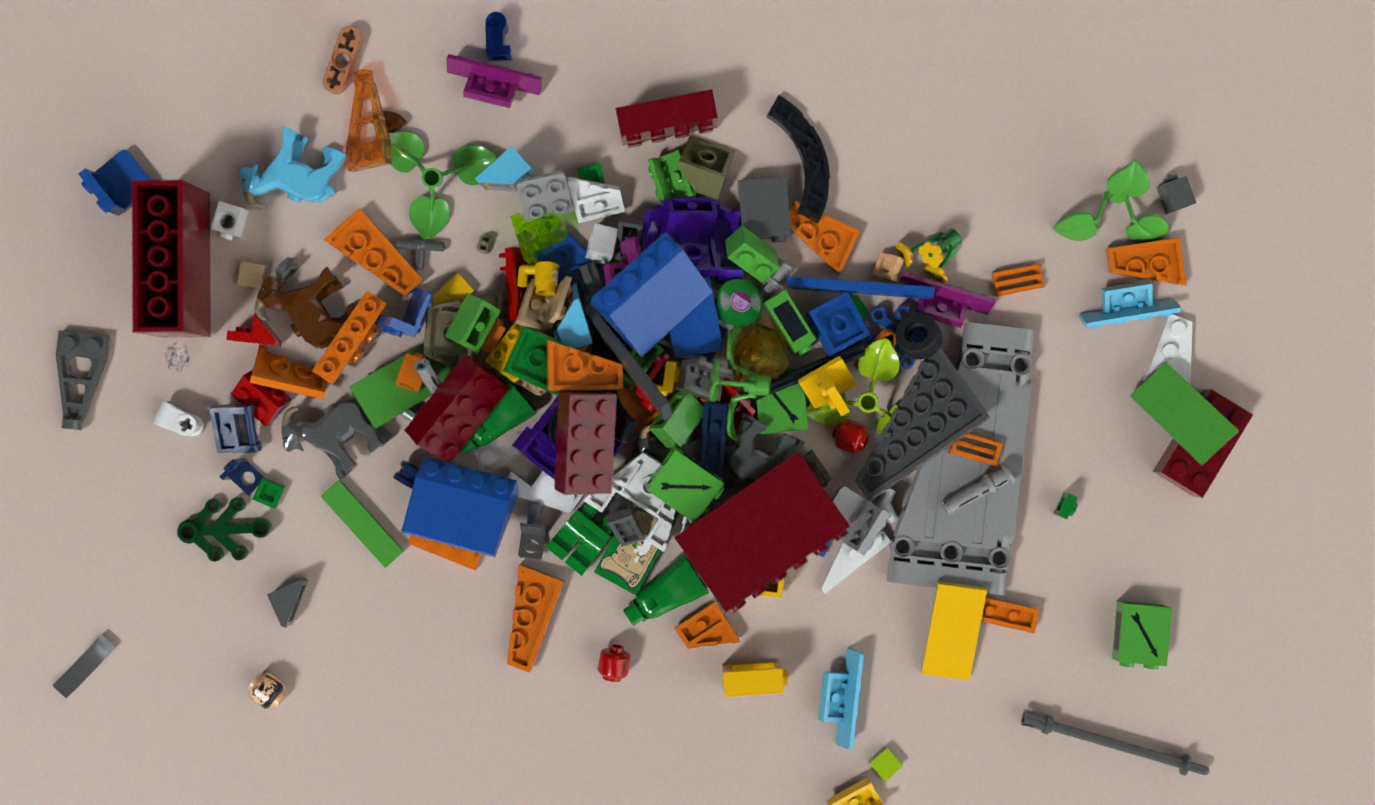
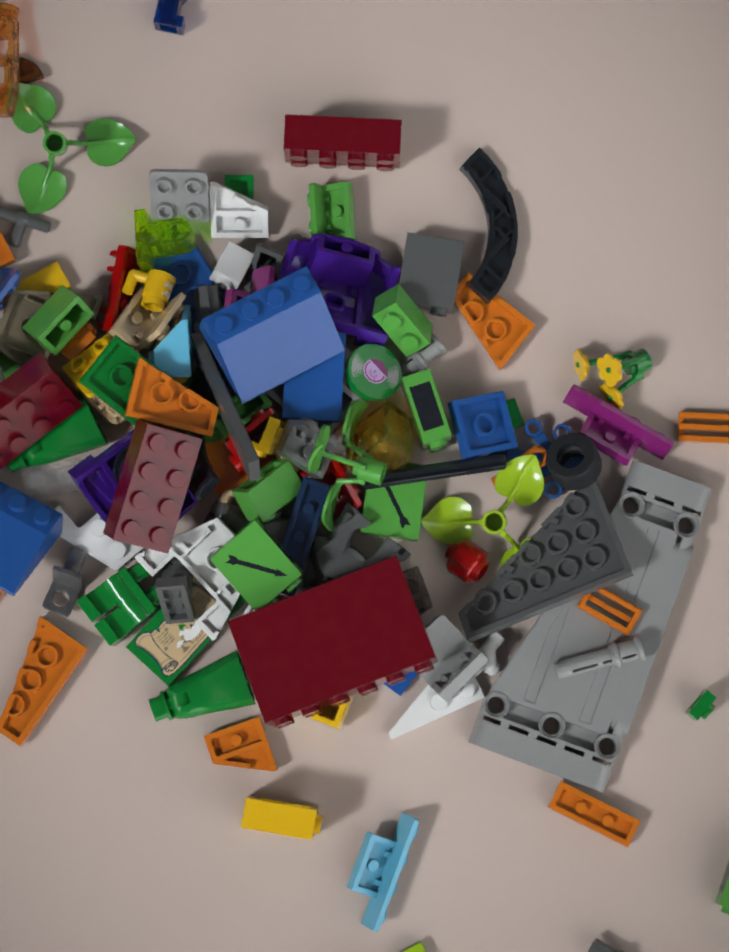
camera: 20 degrees right, 5 degrees down
magenta bracket [446,54,542,108] -> none
medium azure slope [475,146,536,192] -> none
dark tan rock [477,234,493,254] -> none
red head [598,644,631,682] -> none
olive slope [678,135,735,200] -> none
blue tile [787,276,934,299] -> none
yellow bracket [798,356,857,416] -> none
light nougat plate [872,252,904,282] -> none
yellow tile [921,581,987,681] -> none

